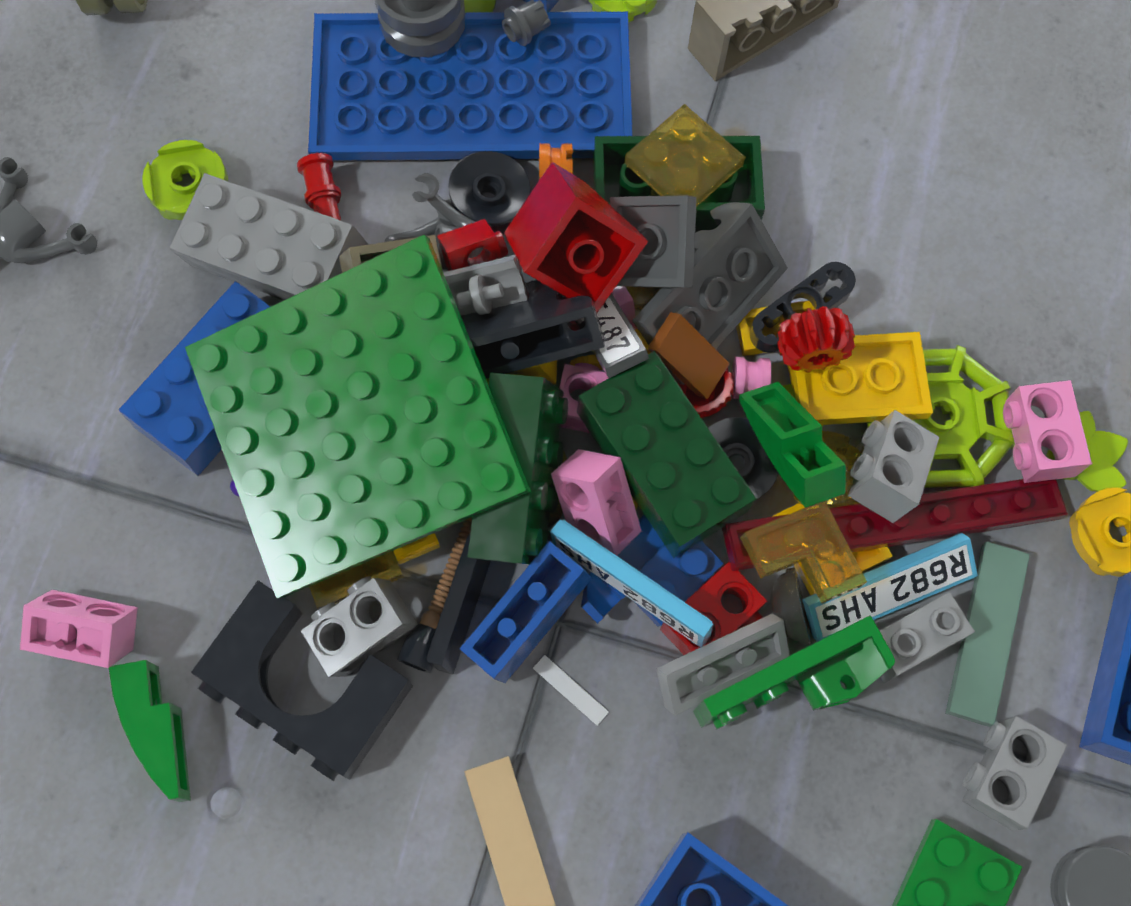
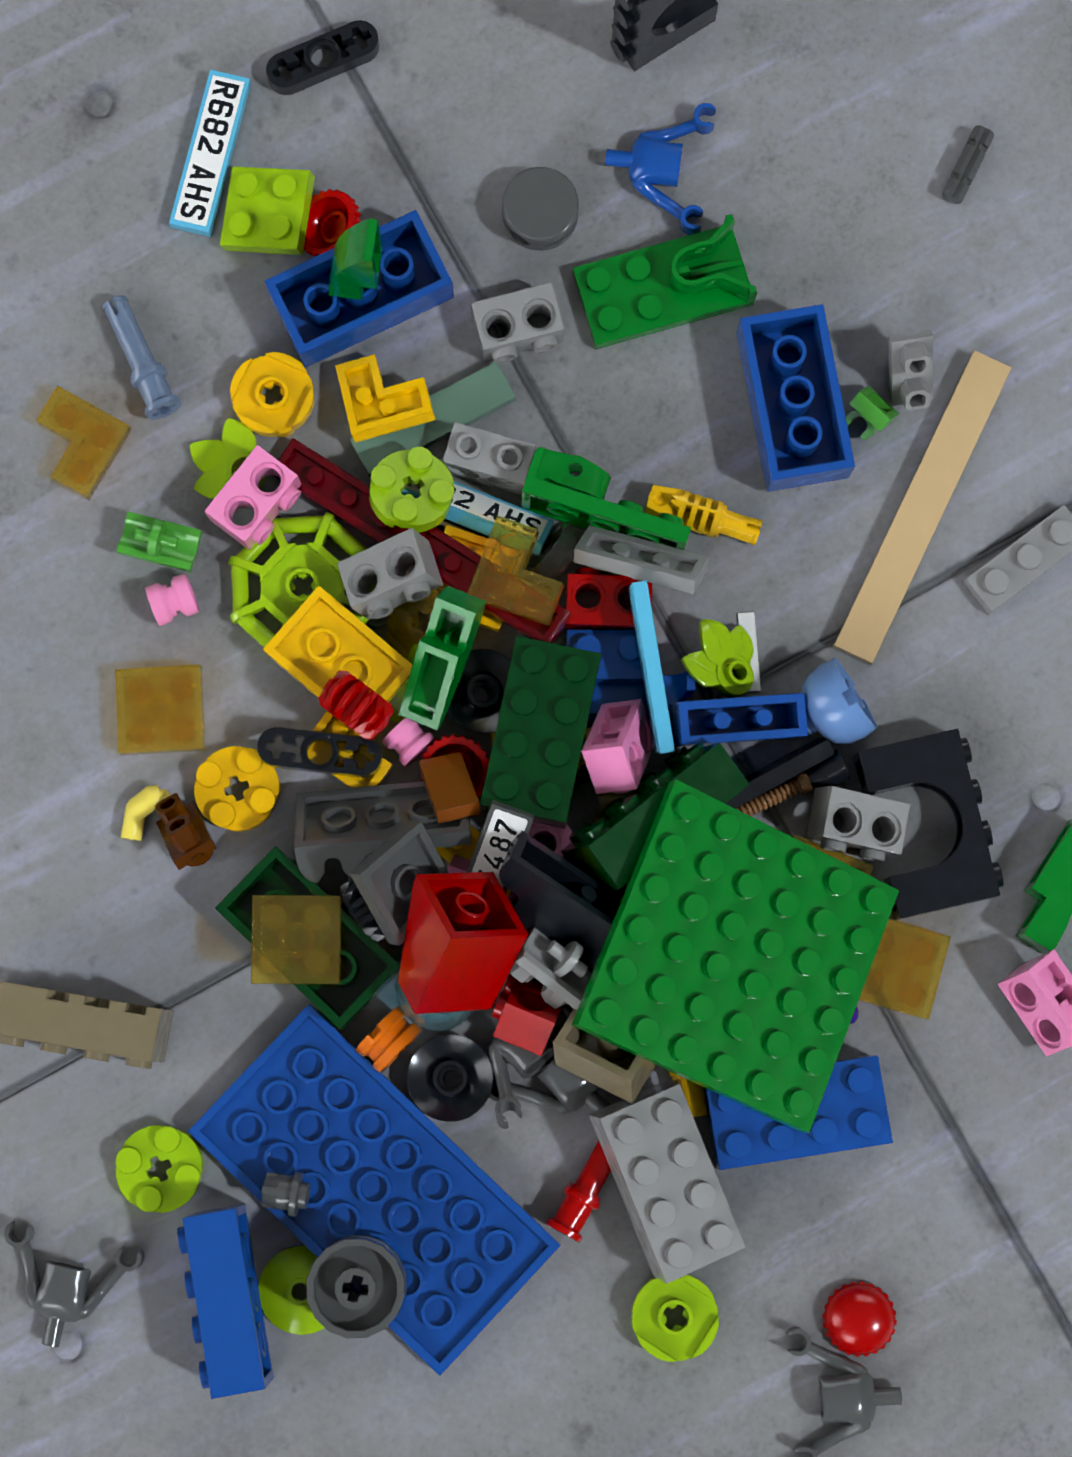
camera: 135 degrees left, 10 degrees up
none -> clear yellow plate [115,664,206,756]
none -> bright green hips [116,512,203,573]
none -> light yellow arm [120,785,170,841]
none -> bright pink wheel [145,573,200,626]
none -> reddish brown hips [155,793,217,870]
none -> yellow plate [194,746,281,832]
none -> yellow plate [335,354,436,443]
none -> lime plate [369,447,454,533]
none -> yellow hinge [645,485,763,546]
none -> lime plate [681,619,754,696]
none -> medium blue cylinder [801,658,878,744]
none -> red hat [822,1281,897,1357]
none -> clear yellow plate [859,919,951,1020]

